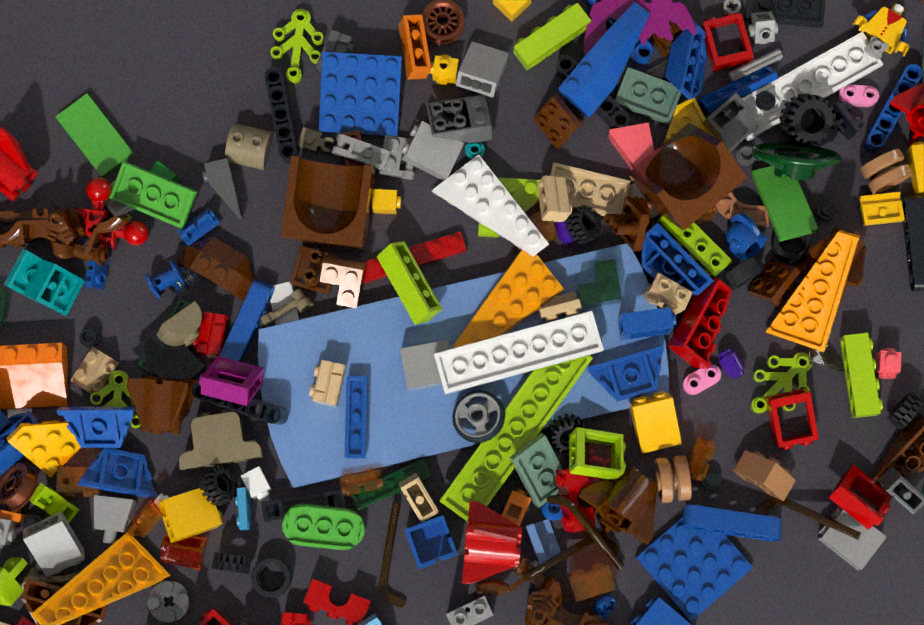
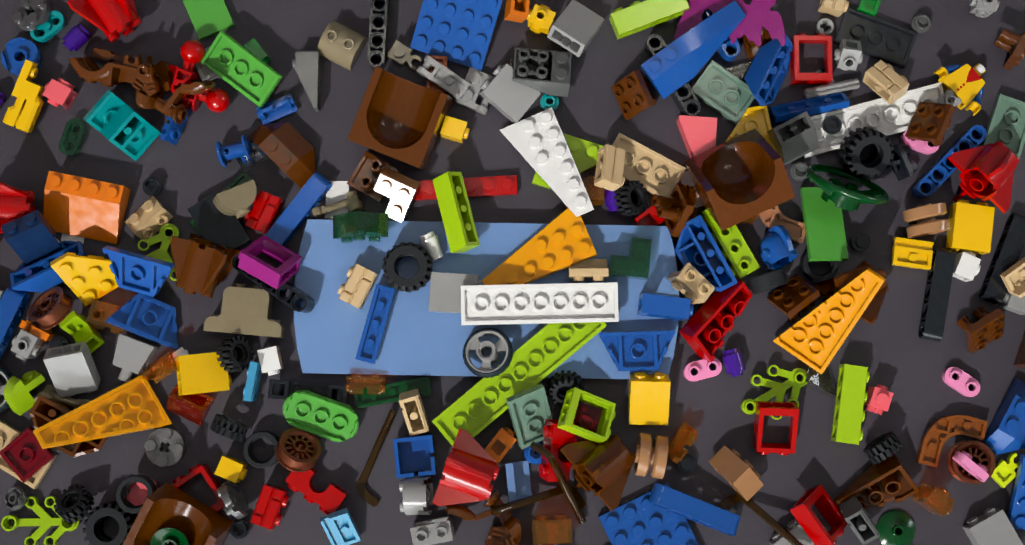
camera: 10 degrees right, 5 degrees up
none -> yellow brick [214,455,248,483]
none -> copper wheel [275,428,321,472]
none -> clear green brick [333,211,388,243]
none -> black tyre [382,242,433,292]
none -> light grey brick [399,475,434,515]
none -> white cone [419,231,443,261]
none -> red panel [633,205,665,226]
none -> tan brick [863,60,909,105]
none -> reddish brown plate [905,102,956,147]

